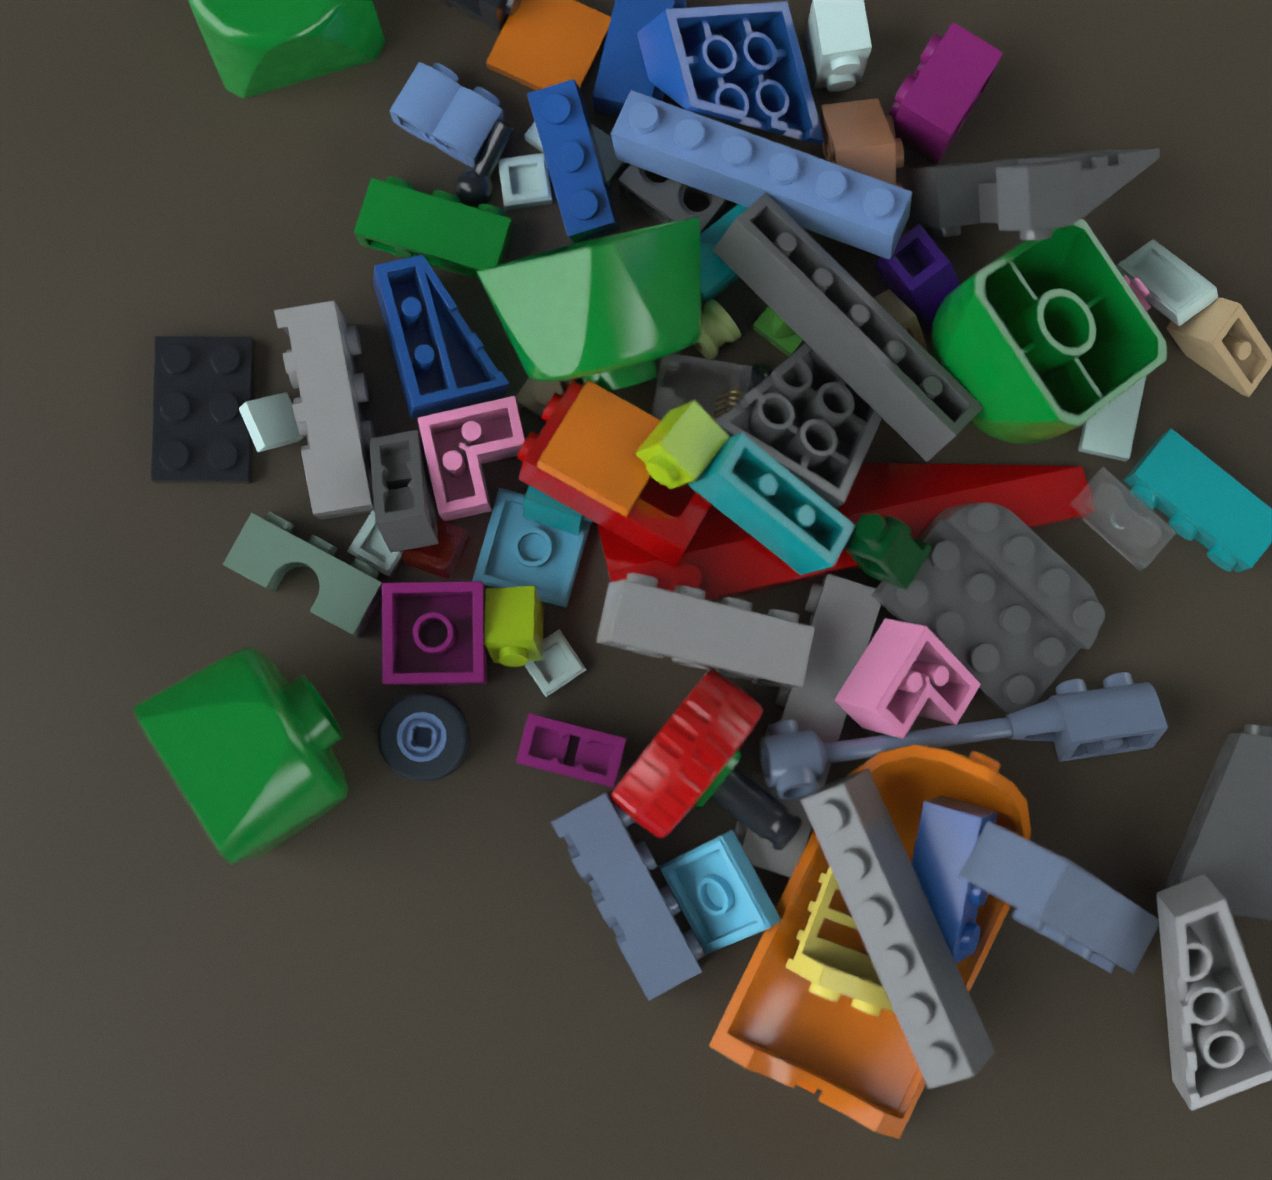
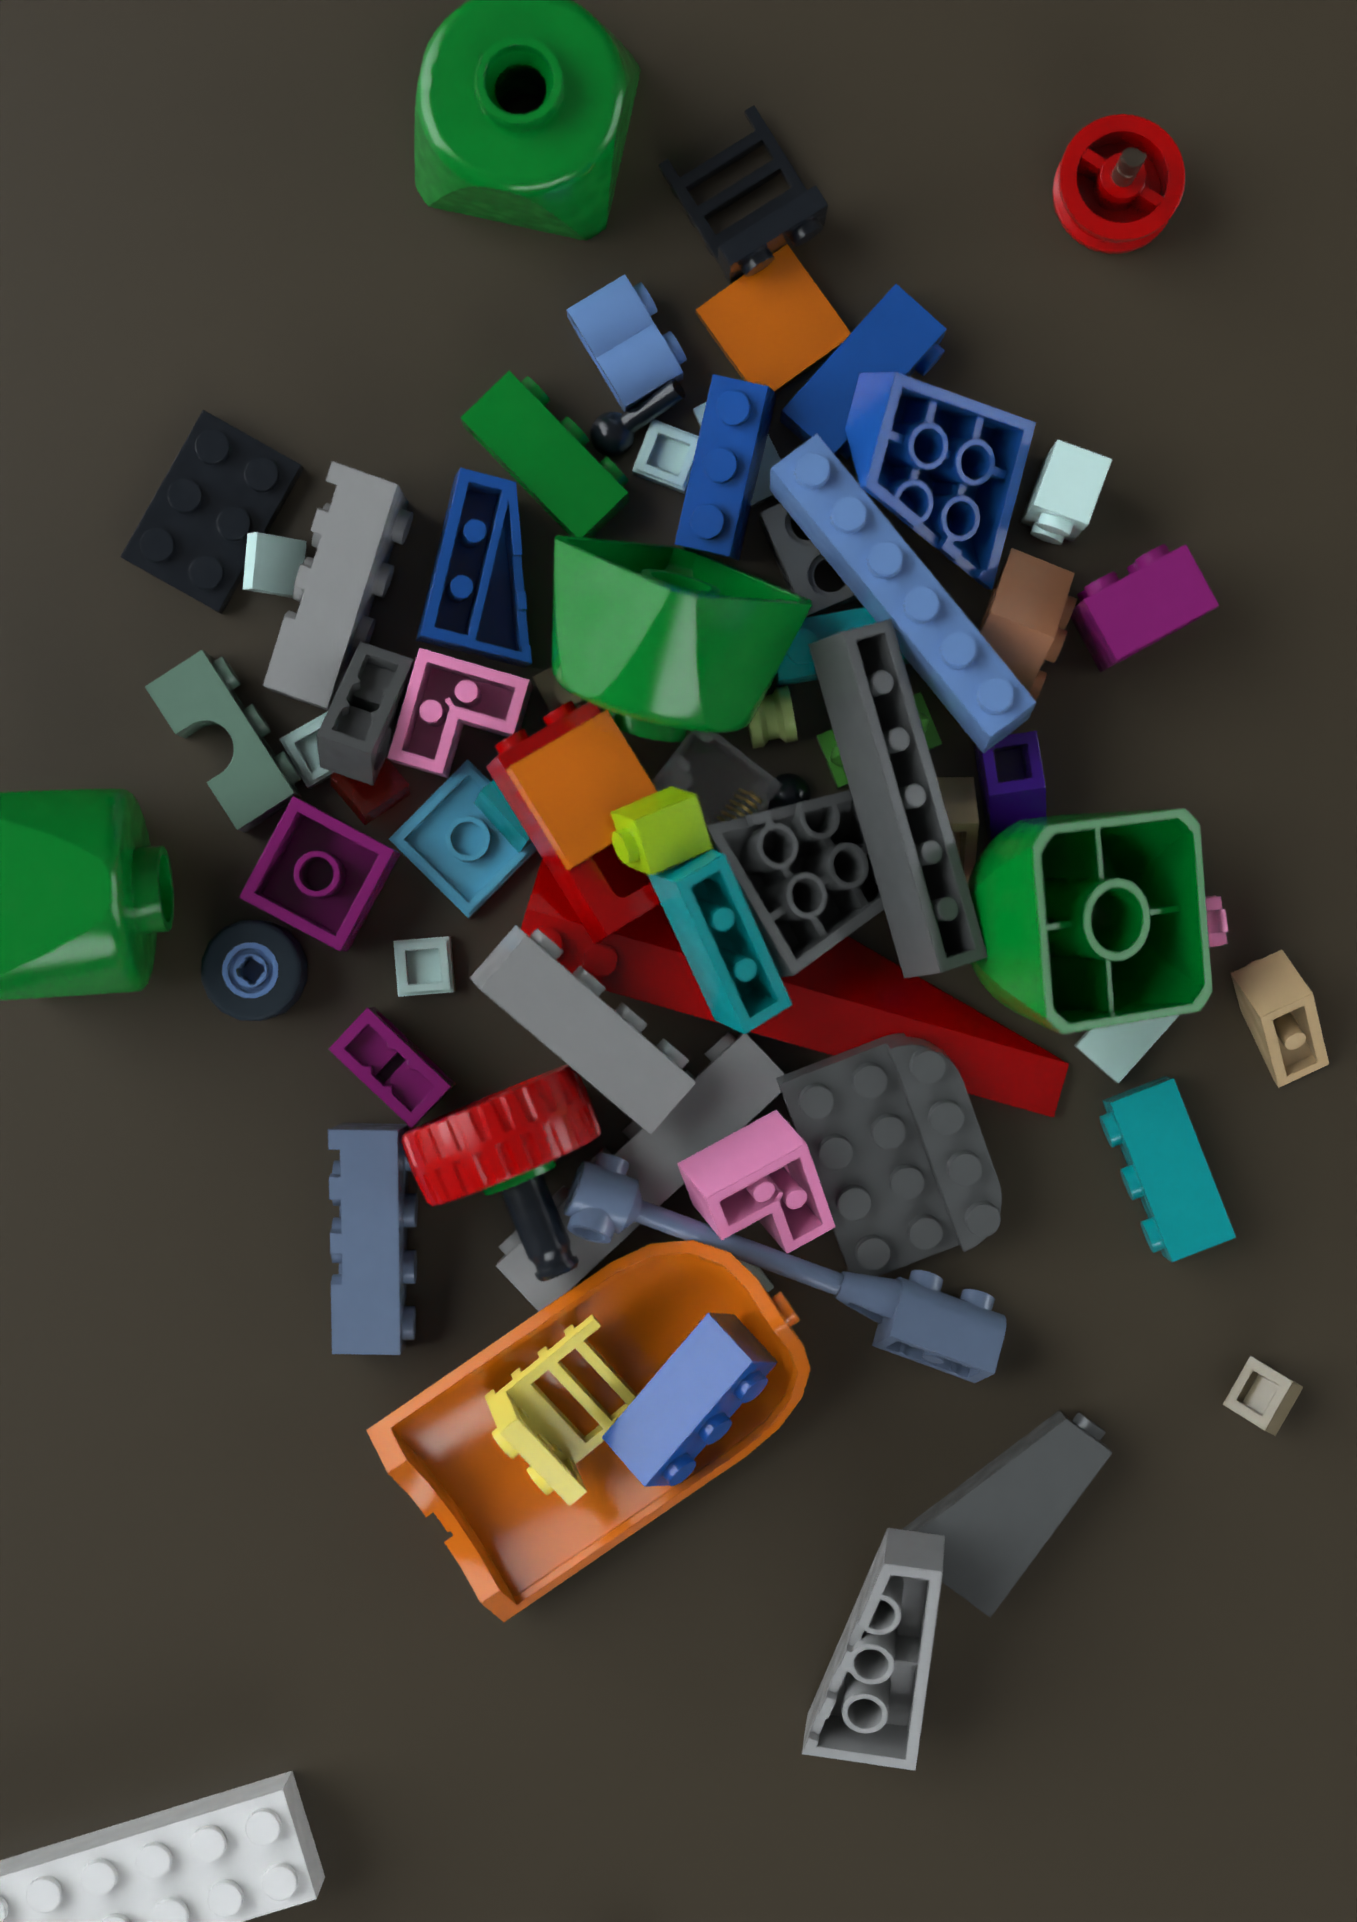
camera: 25 degrees right, 5 degrees up
lime brick [484,586,544,667] -> none
medium azure tile [659,830,781,954] -> none
brick [801,768,995,1089] -> none
dark green brick [844,513,932,590] -> none
dark grey wedge [909,148,1160,240] -> none
sand blue wedge [959,821,1159,974] -> none
clear plate [1070,467,1177,571] -> none
light aqua tile [1116,239,1218,326] -> none

